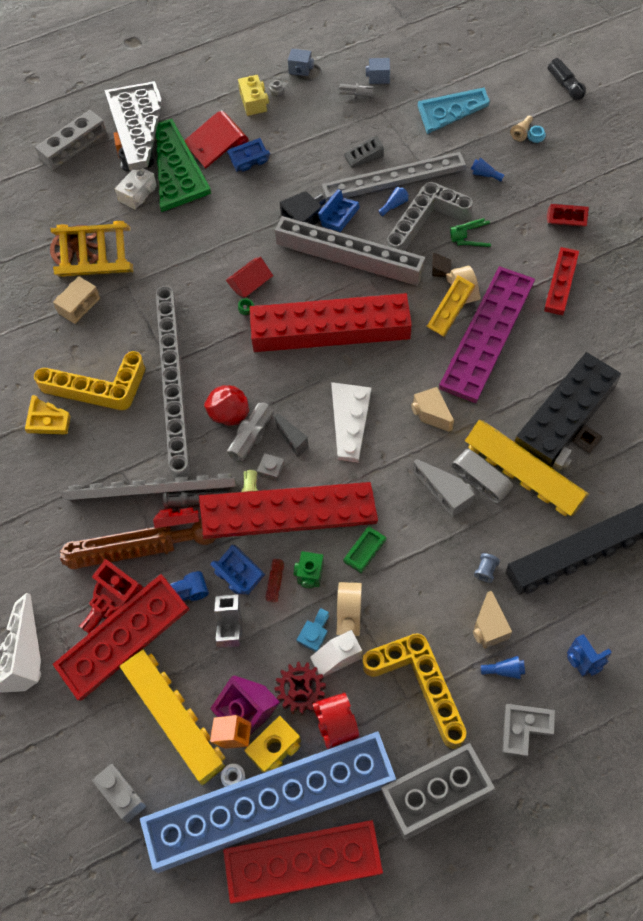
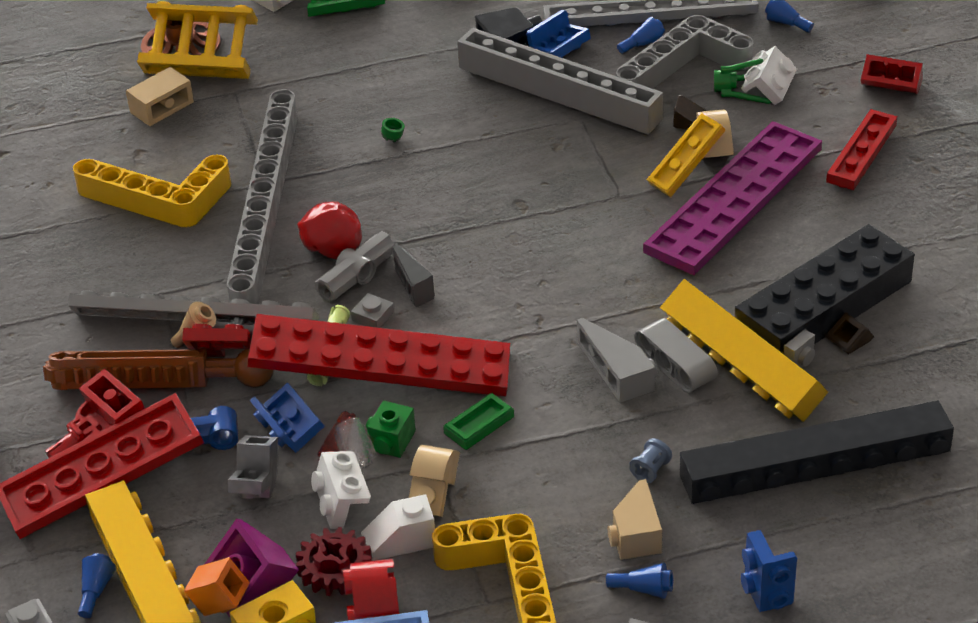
camera: 10 degrees right, 20 degrees down
yellow wing [25,395,71,434] -> none
red brick [226,257,274,298] -> none
red brick [250,293,412,352] -> none
dark azure plate [296,608,329,652] -> none
white wing [331,382,371,463] -> none
tan slope [411,387,454,432] -> none
none -> blue cone [78,553,116,618]
none -> tan cone [171,302,216,348]
none -> white bracket [311,451,371,529]
none -> clear brick [334,418,377,469]
none -> white bracket [741,46,797,105]

